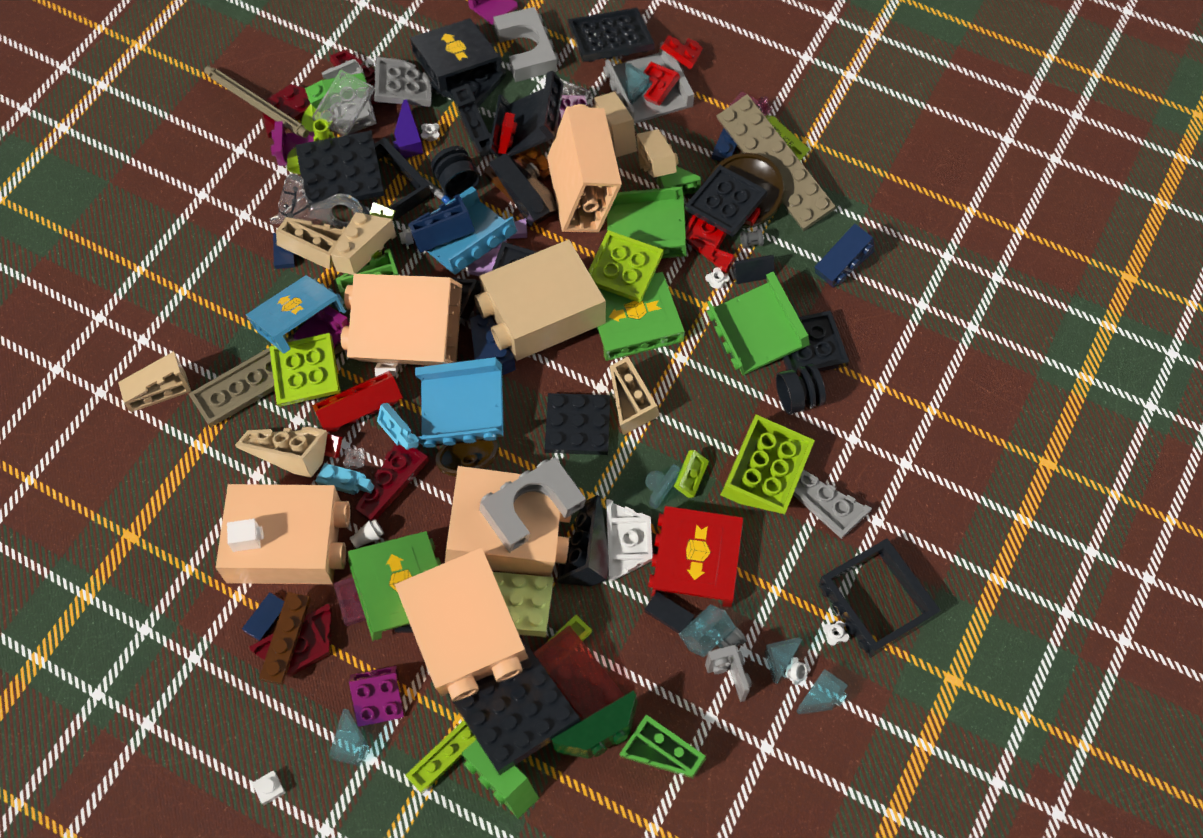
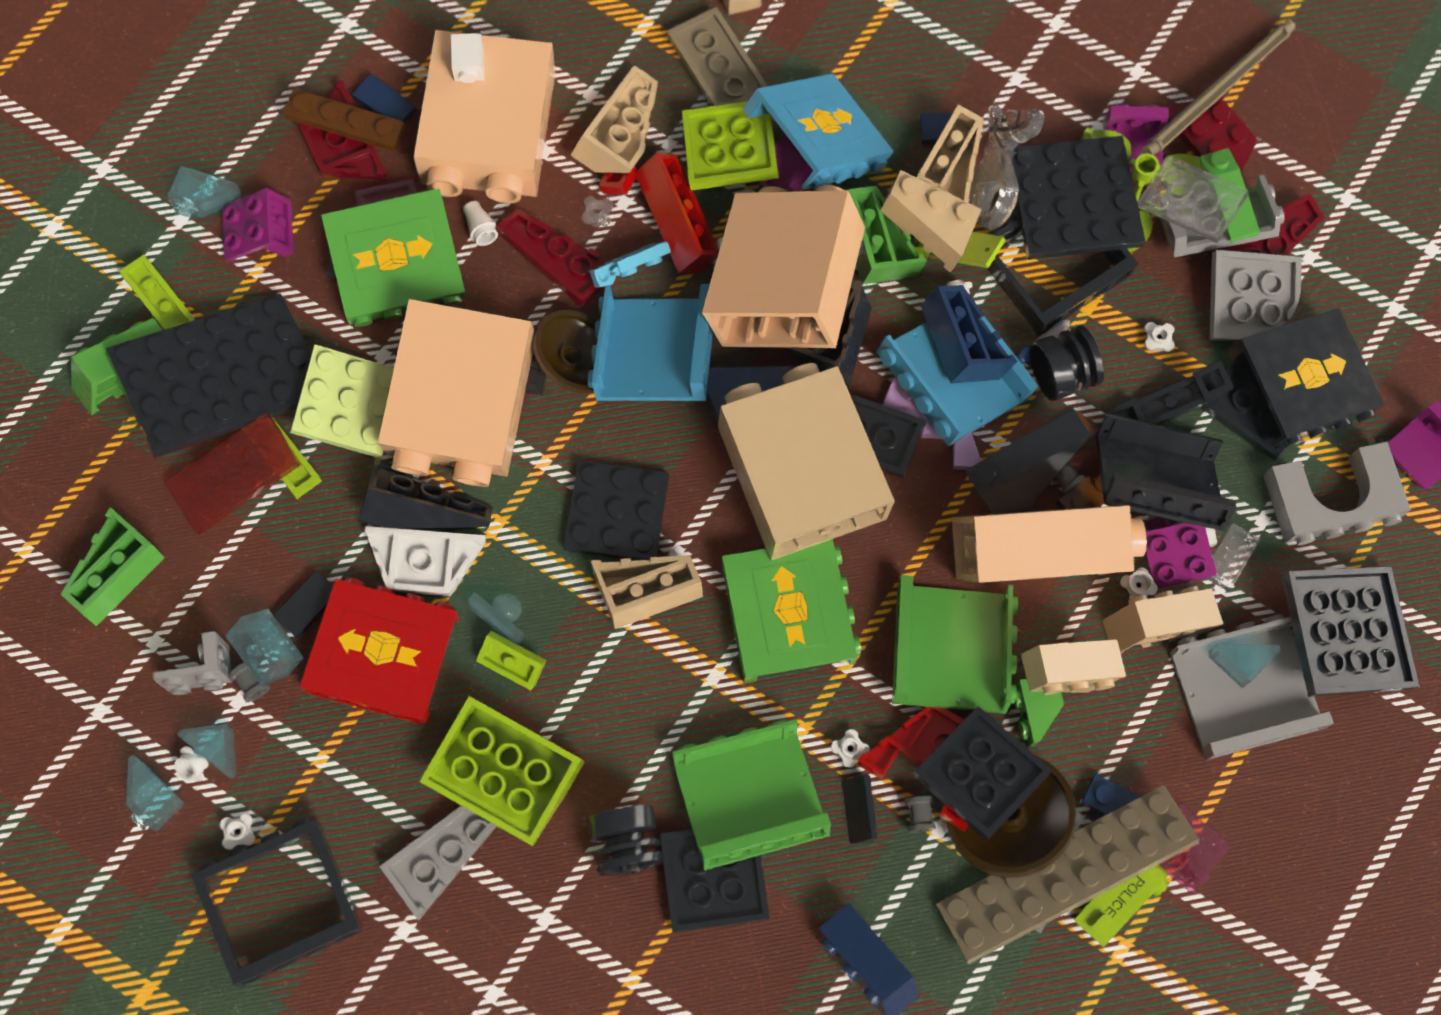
camera: 90 degrees right, 10 degrees up
white plate [252,771,285,805] -> none
medium azure hinge [315,463,374,495] -> none
dark purple slope [393,99,423,158] -> none
light nougat brick [395,547,528,701] -> none
light grey arch [479,457,586,553] -> none
red plate [498,112,517,154] -> none
dark green wedge [552,690,638,759] -> none
lime plate [588,230,664,303] -> none
red plate [641,62,680,106] -> none
red plate [660,35,703,69] -> none

